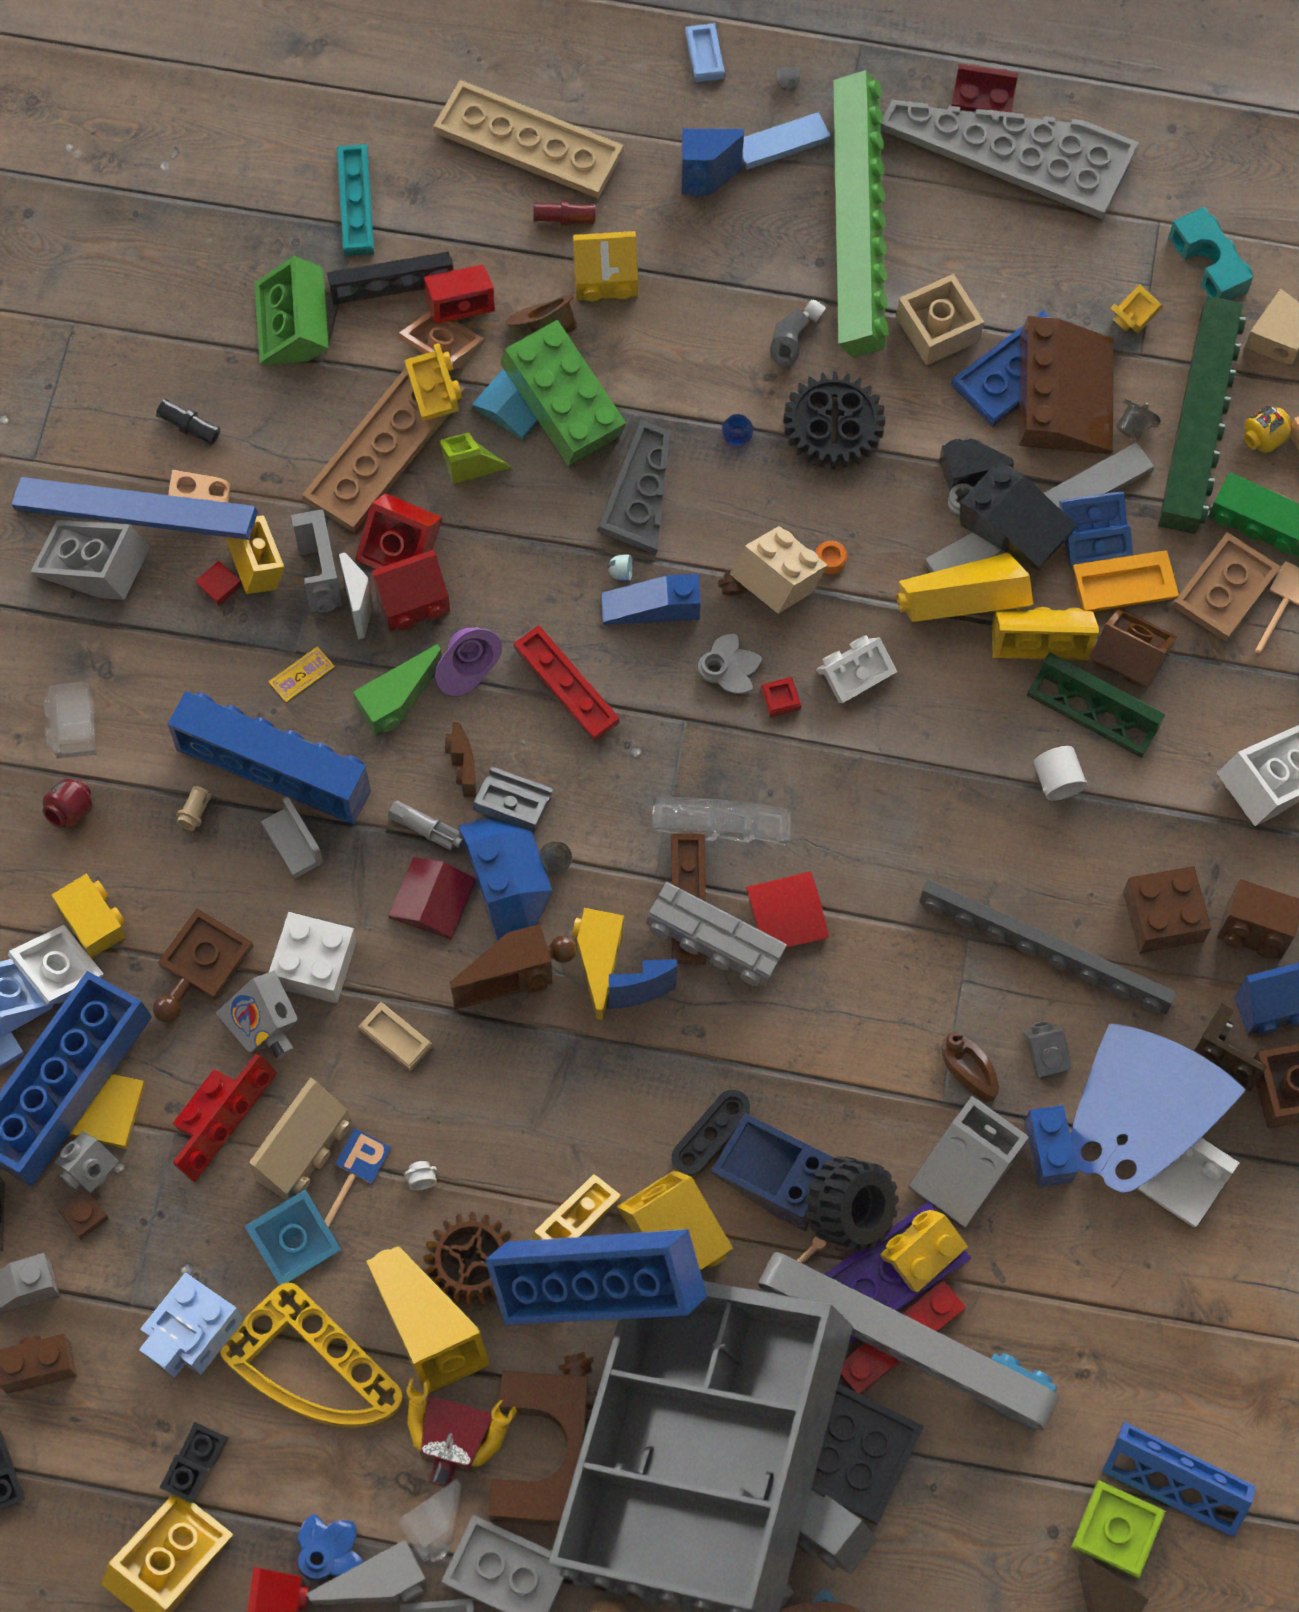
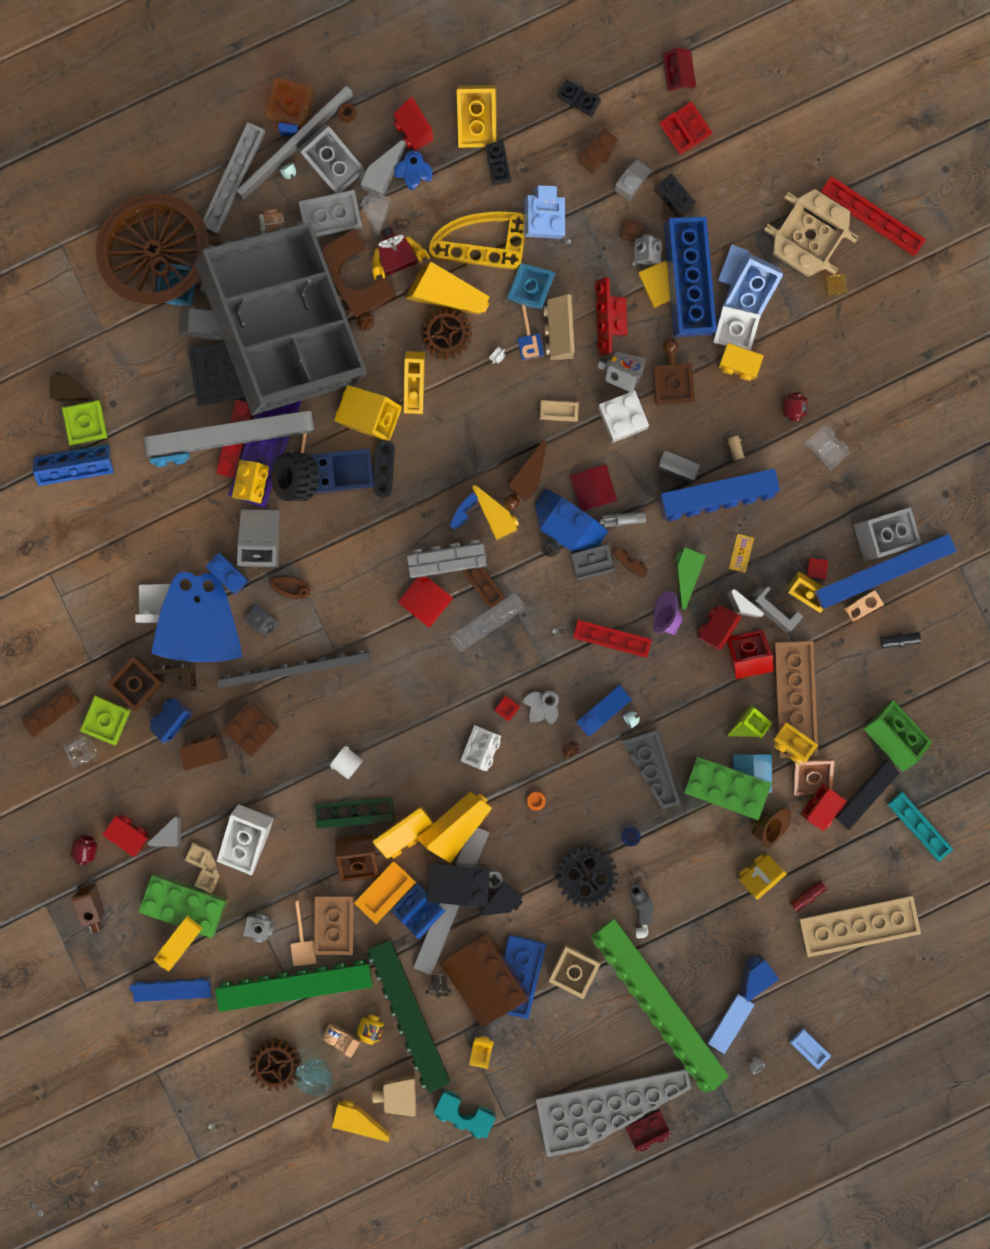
camera: 145 degrees right, 20 degrees up
blue brick [486,1229,707,1325] -> none
tan brick [730,526,828,614] -> none

